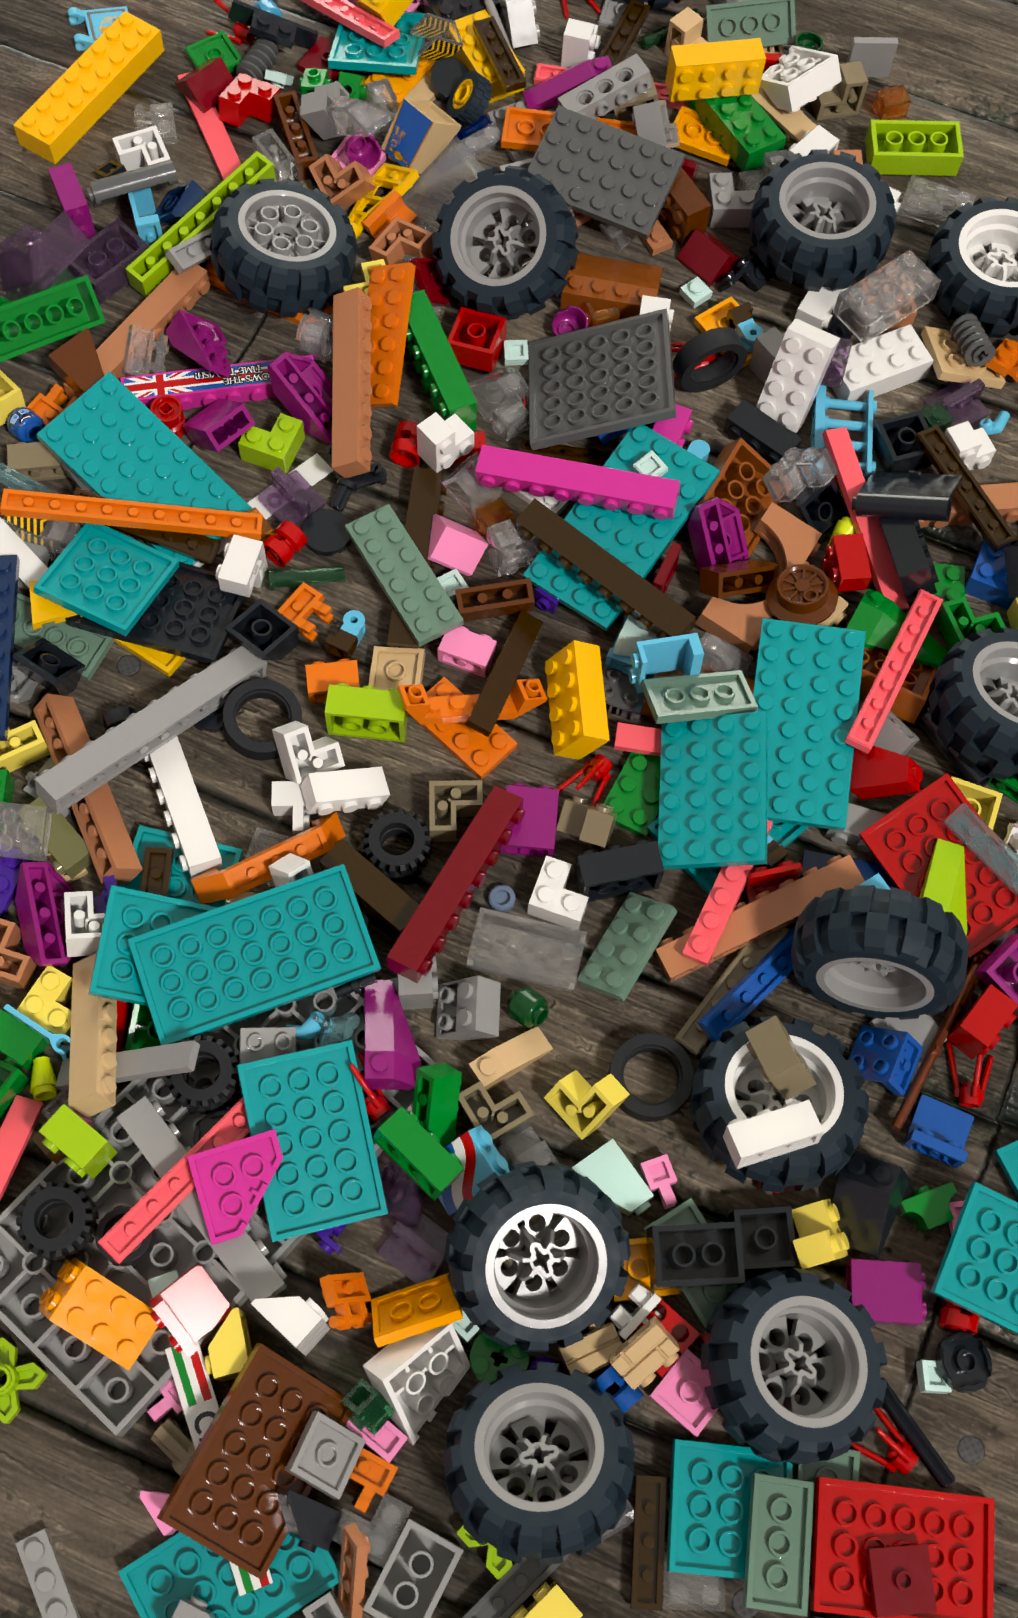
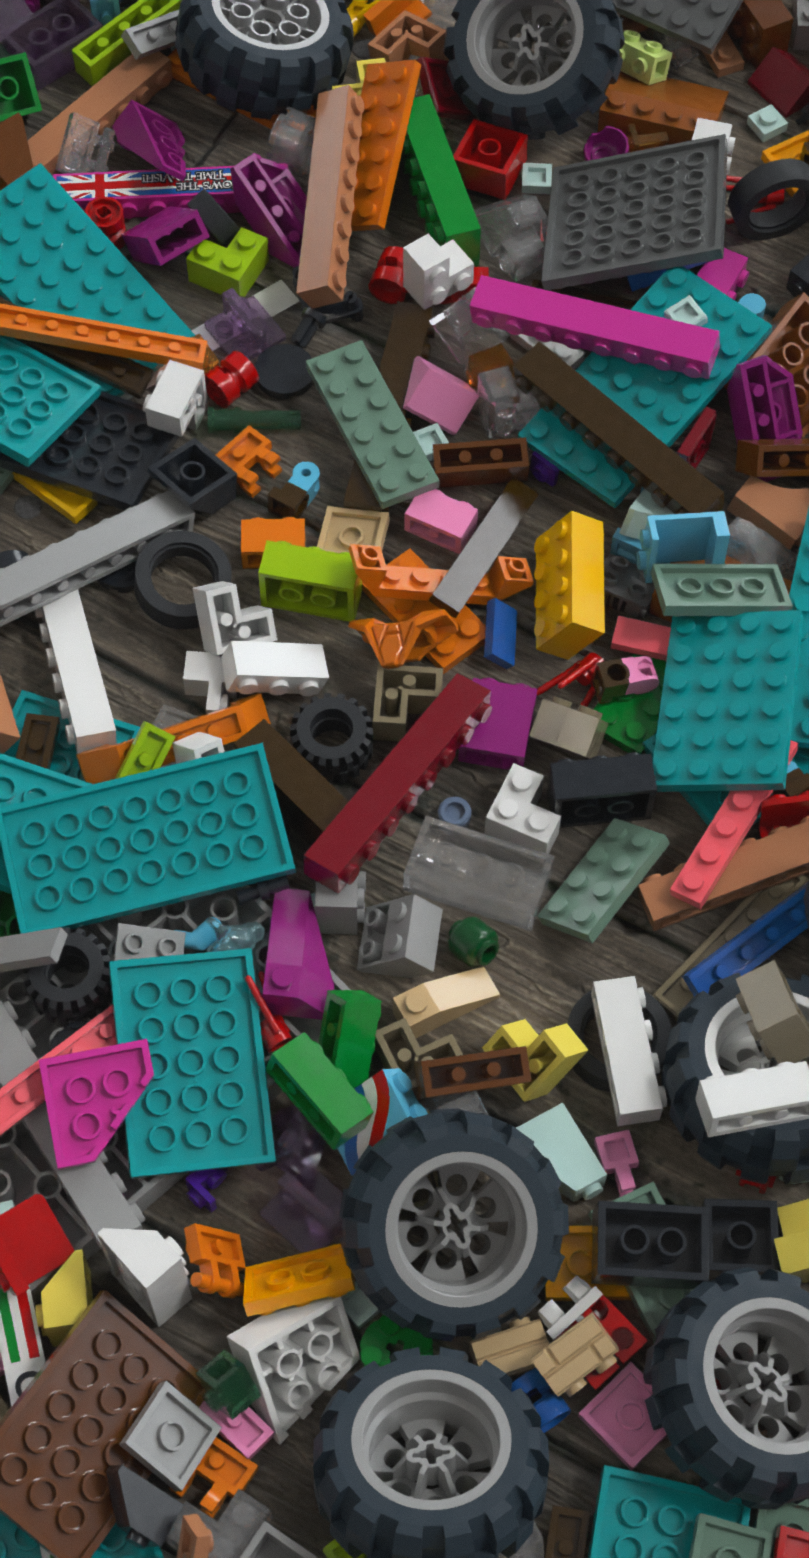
camera: 10 degrees right, 5 degrees down
none -> lime plate [115,721,176,779]
none -> black tyre [187,189,240,247]
none -> orange piece [348,609,458,669]
none -> reddish brown brick [413,1046,532,1099]
none -> blue tile [484,598,517,669]
none -> leg [591,656,659,704]
none -> white brick [591,976,667,1126]
none -> yellowish green brick [619,30,672,85]

